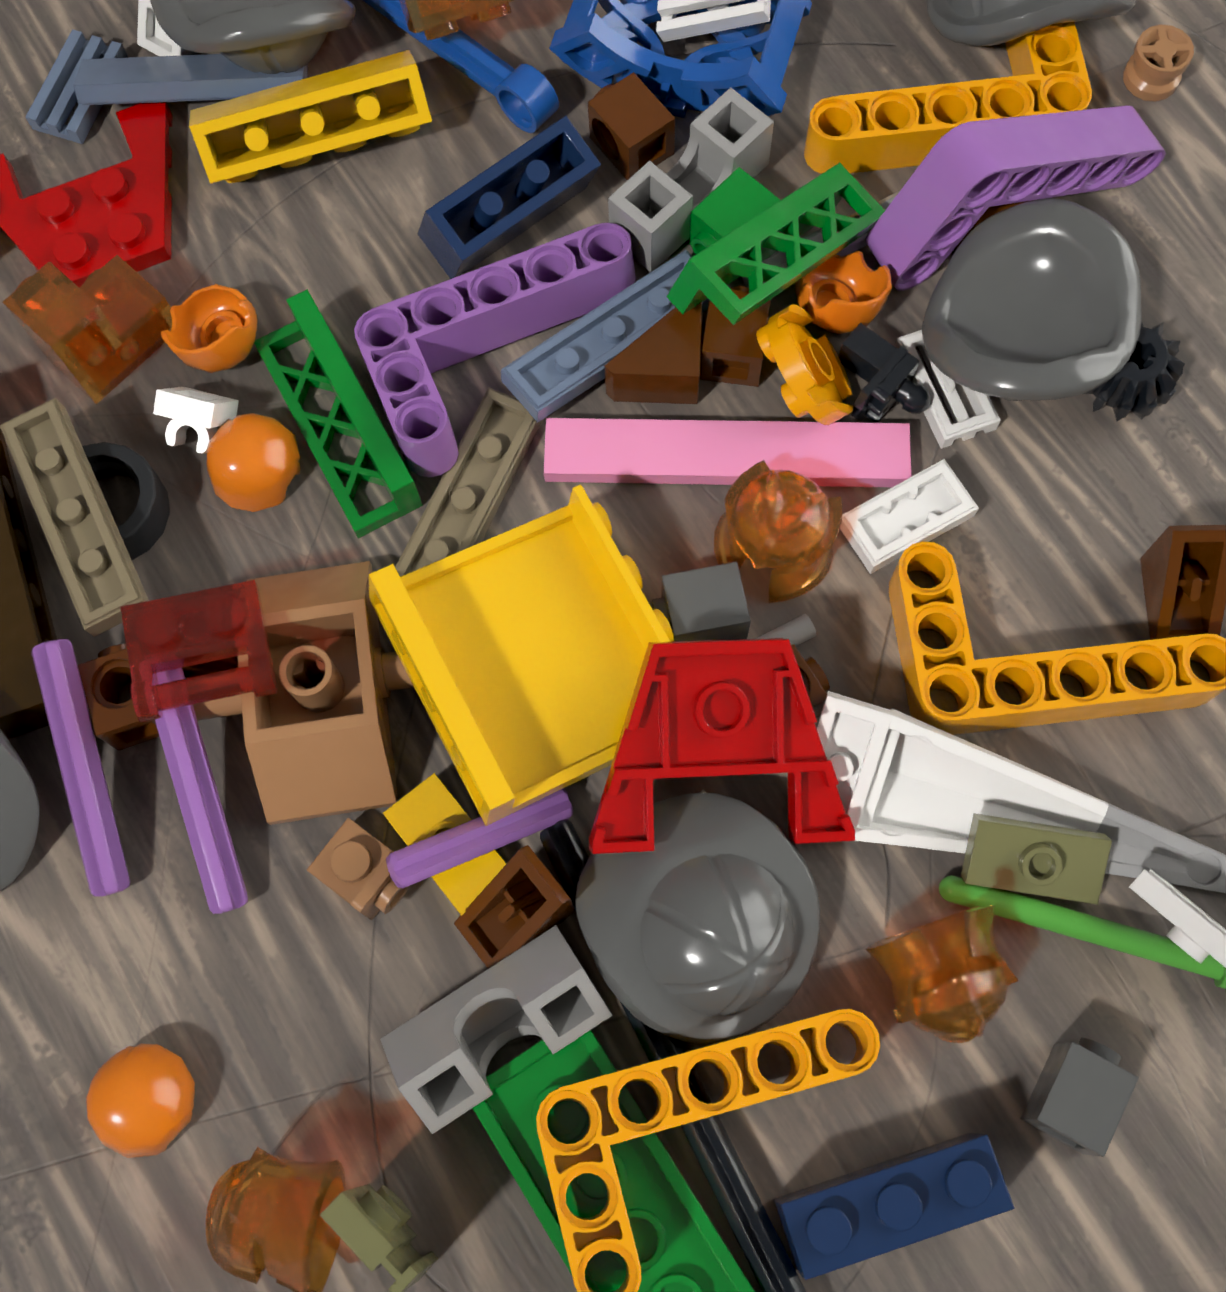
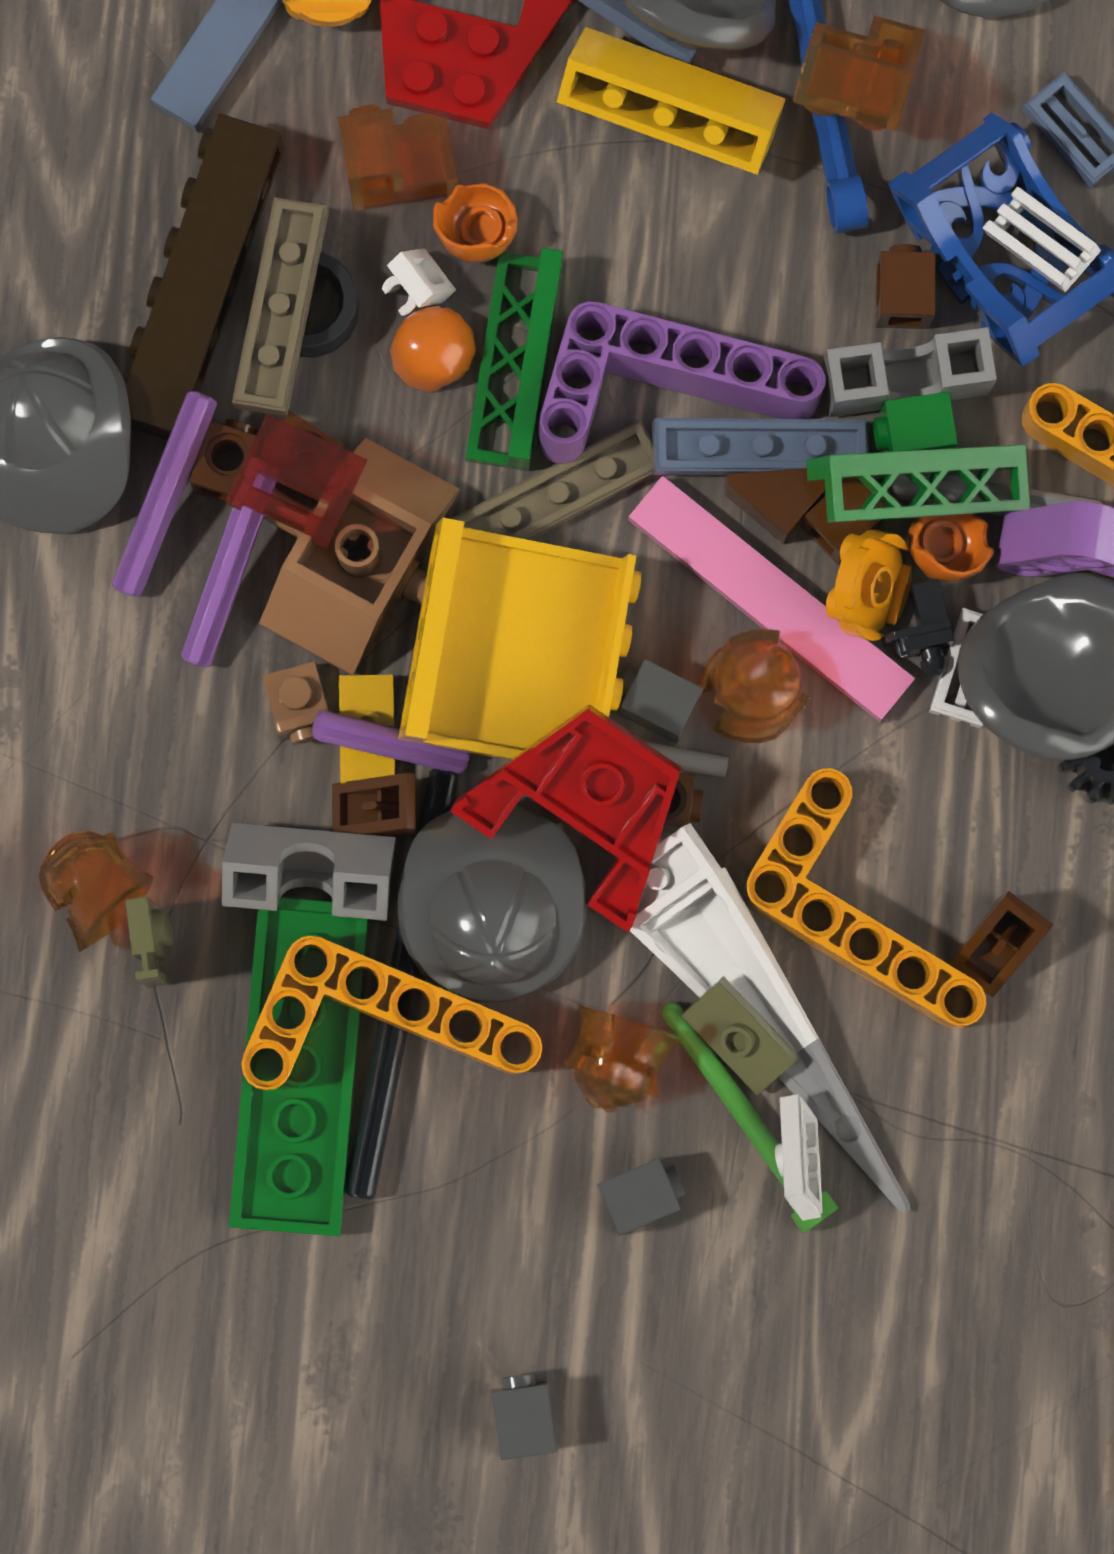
camera: 30 degrees right, 10 degrees up
orange hair [86,1044,195,1158] -> none
dark blue brick [417,116,601,279] -> none
dark blue brick [774,1133,1015,1280] -> none
white plate [837,459,979,574] -> none

